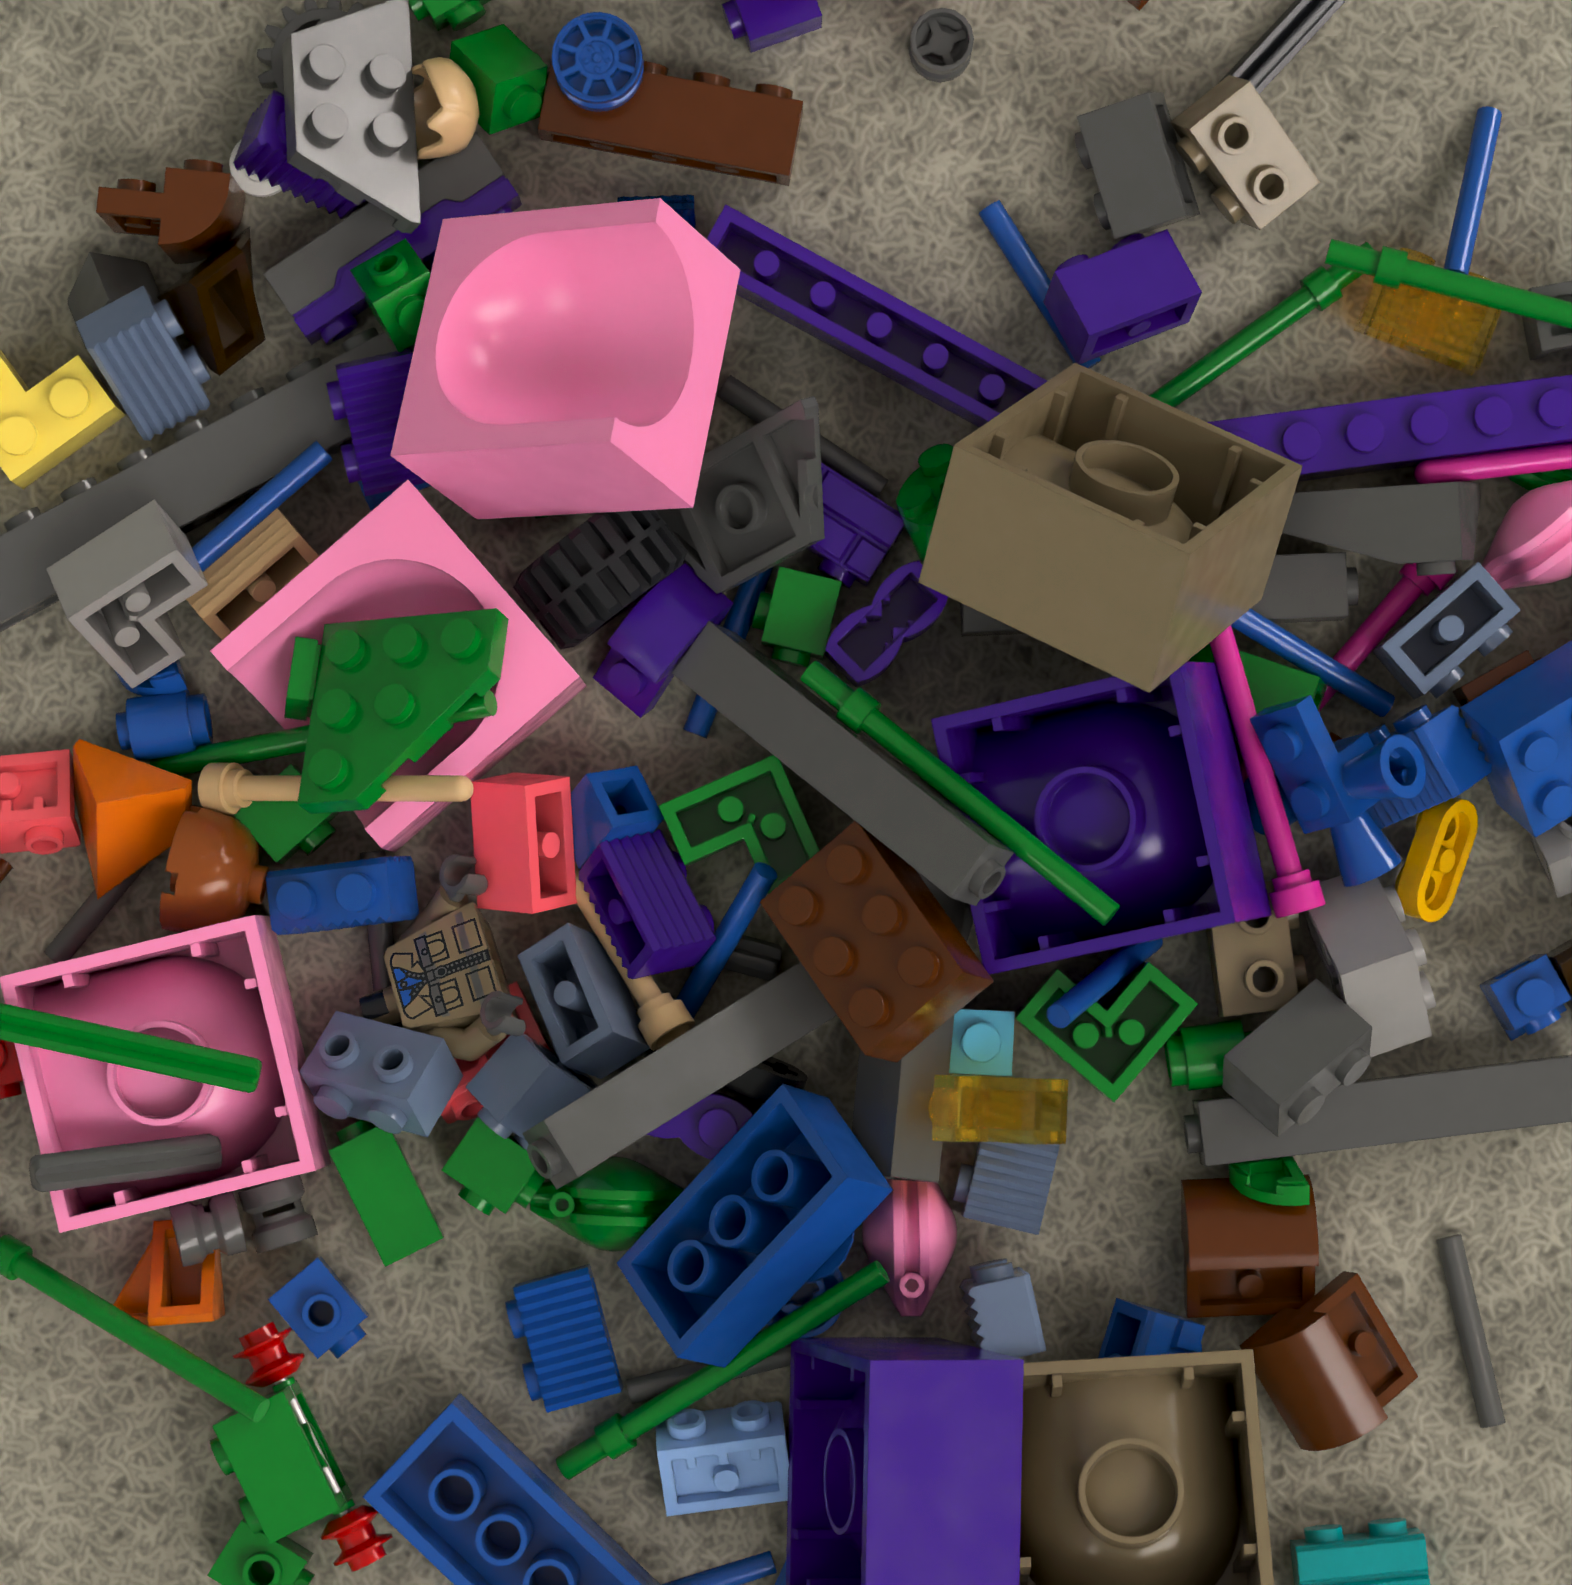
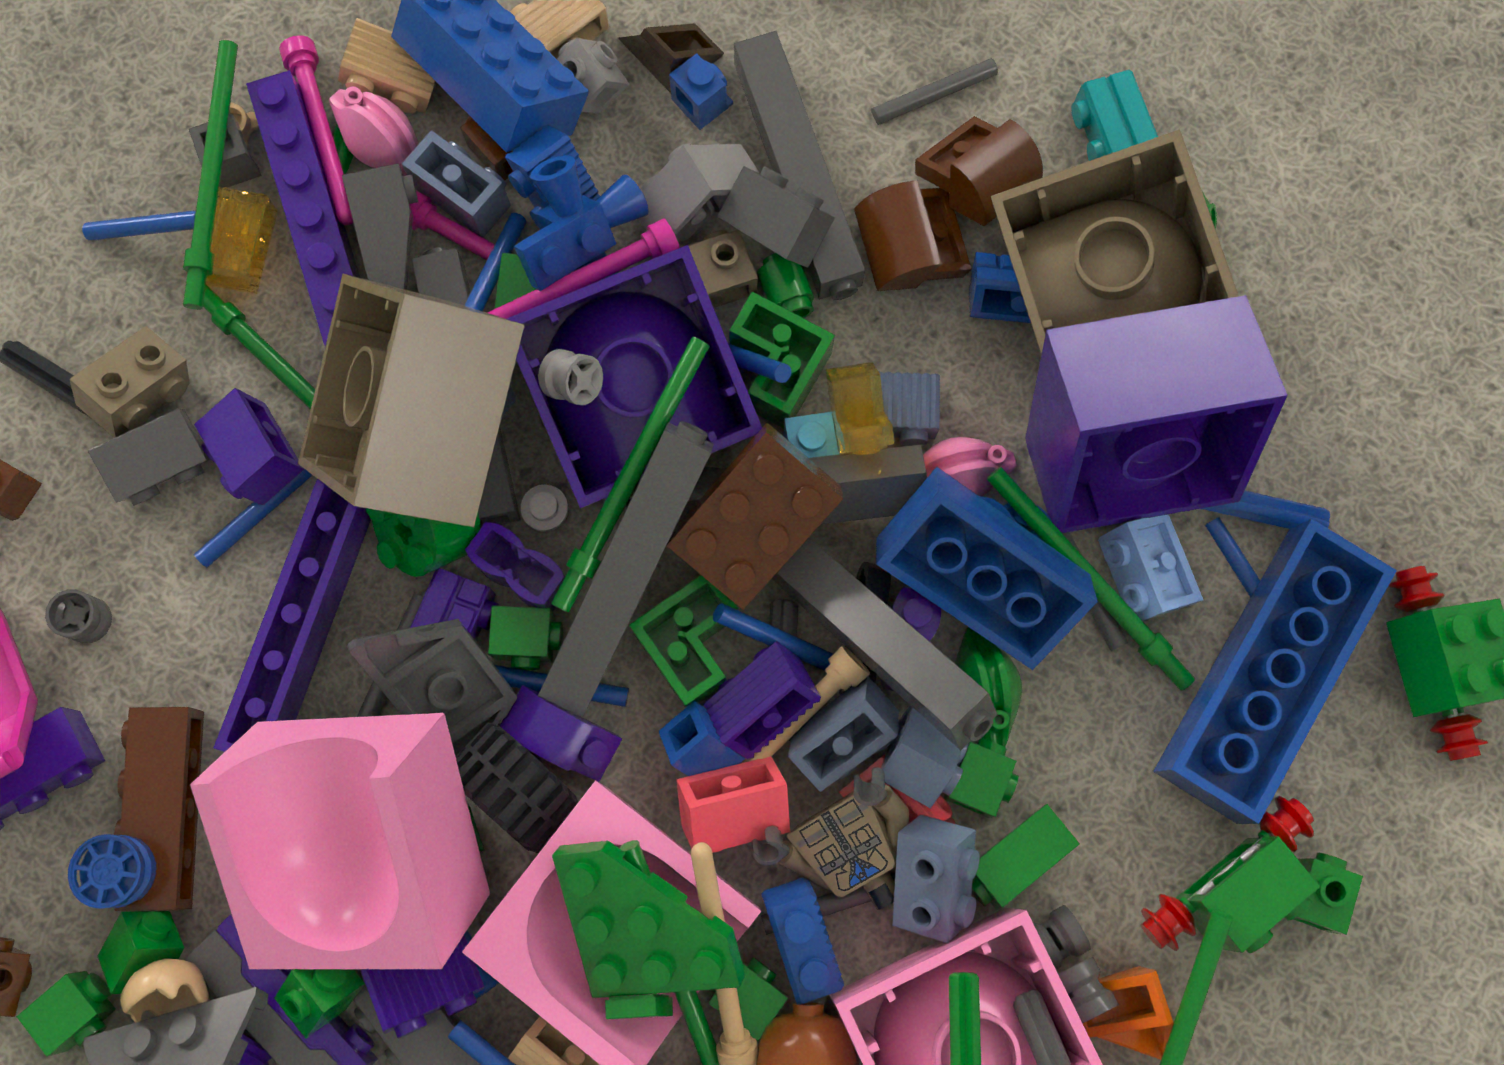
camera: 105 degrees left, 10 degrees down
blue brick [268,1256,369,1359] -> none
blue brick [505,1264,623,1413] -> none
sand blue brick [959,1258,1047,1358] -> none
green tile [1229,1156,1310,1206] -> none
yellow plate [1395,797,1478,922] -> none
none -> white plate [521,484,568,532]
none -> light grey wheel [538,349,603,405]

